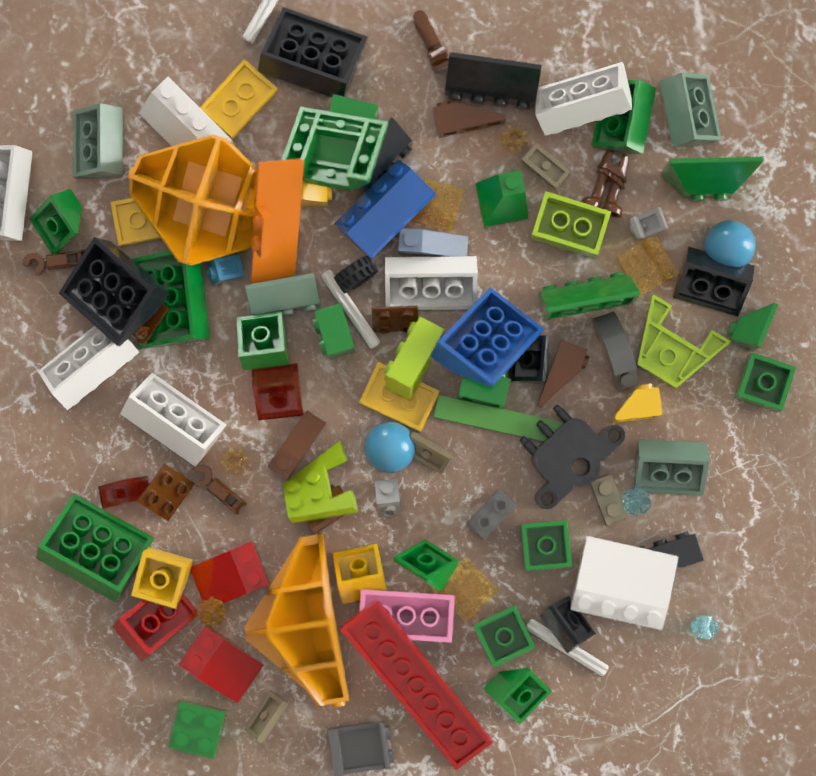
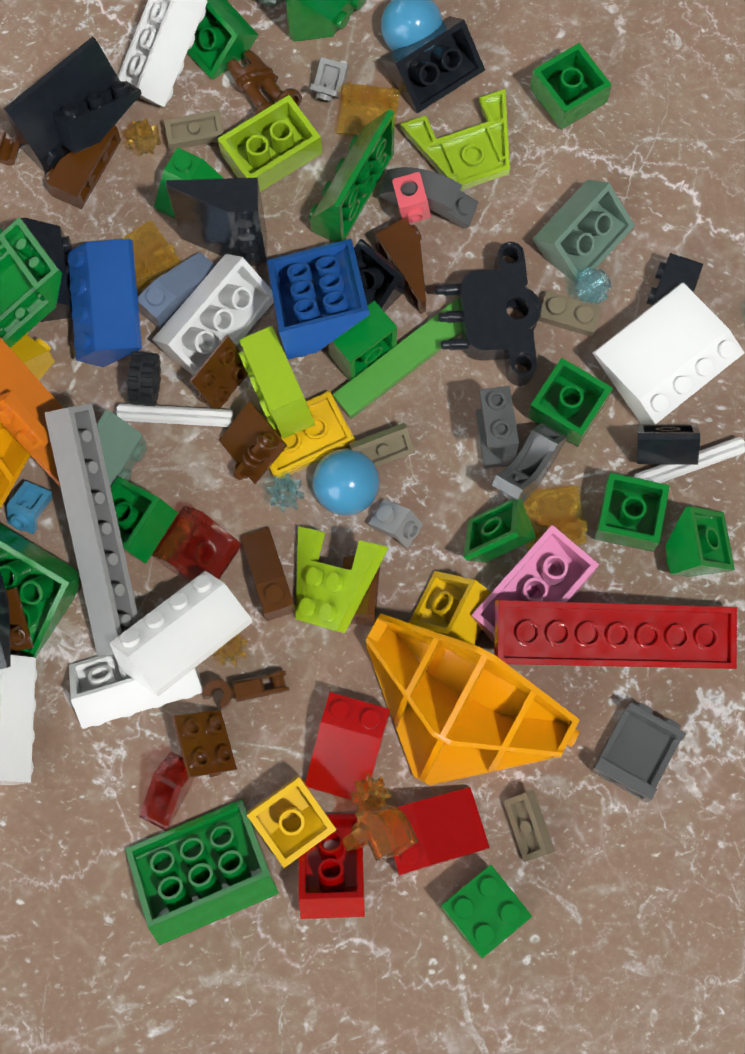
camera: 50 degrees left, 10 degrees down
green brick [312,303,356,360] -> none
yellow slope [611,384,662,423] -> none
green slope [727,302,779,352] -> none
none -> light grey brick [44,403,139,656]
none -> black slope [53,81,142,153]
none -> white slope [110,571,252,697]
none -> black slope [166,178,267,266]
none -> reddish brown hinge [219,401,287,484]
none -> clear light blue gear [267,473,305,513]
none -> clear orange brick [342,805,418,861]
none -> coral bracket [392,172,431,224]
none -> dark grey arch [492,423,567,502]

